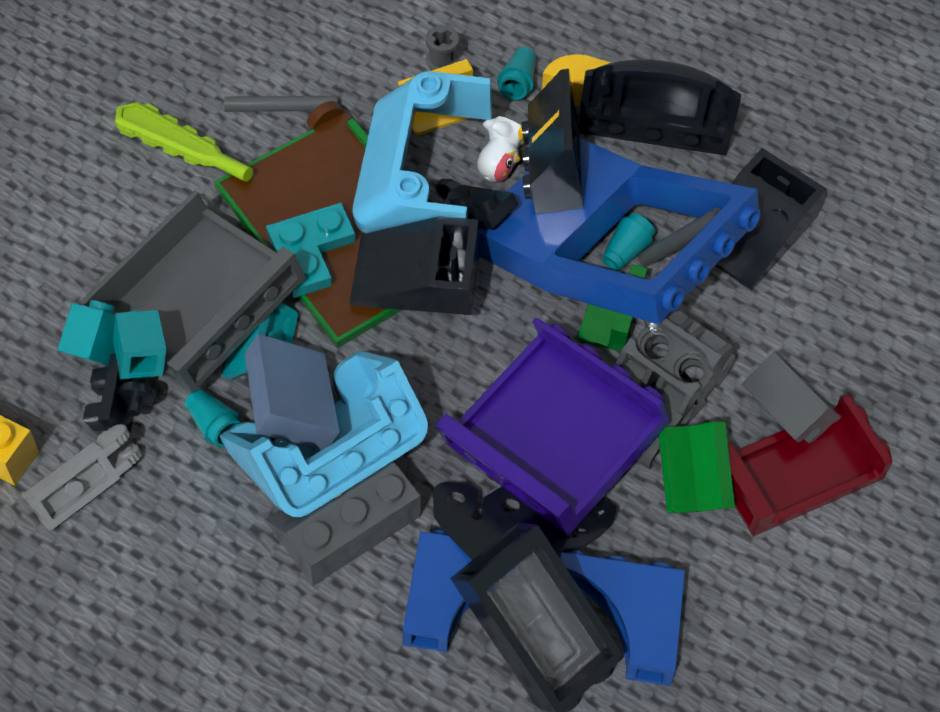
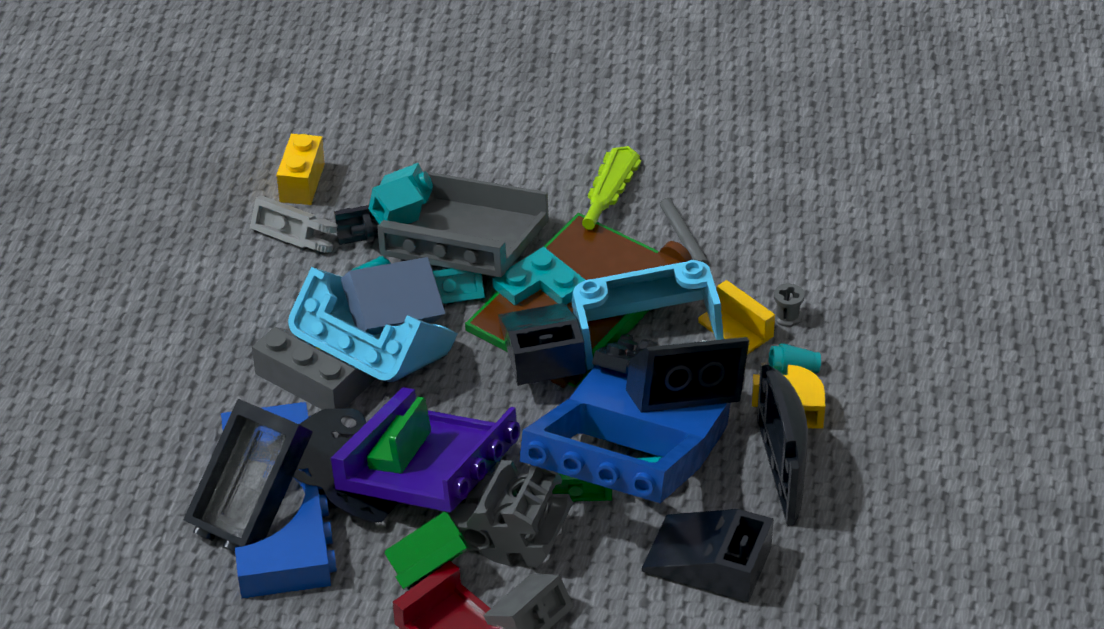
camera: 75 degrees right, 15 degrees down
none -> green panel [367,397,431,474]

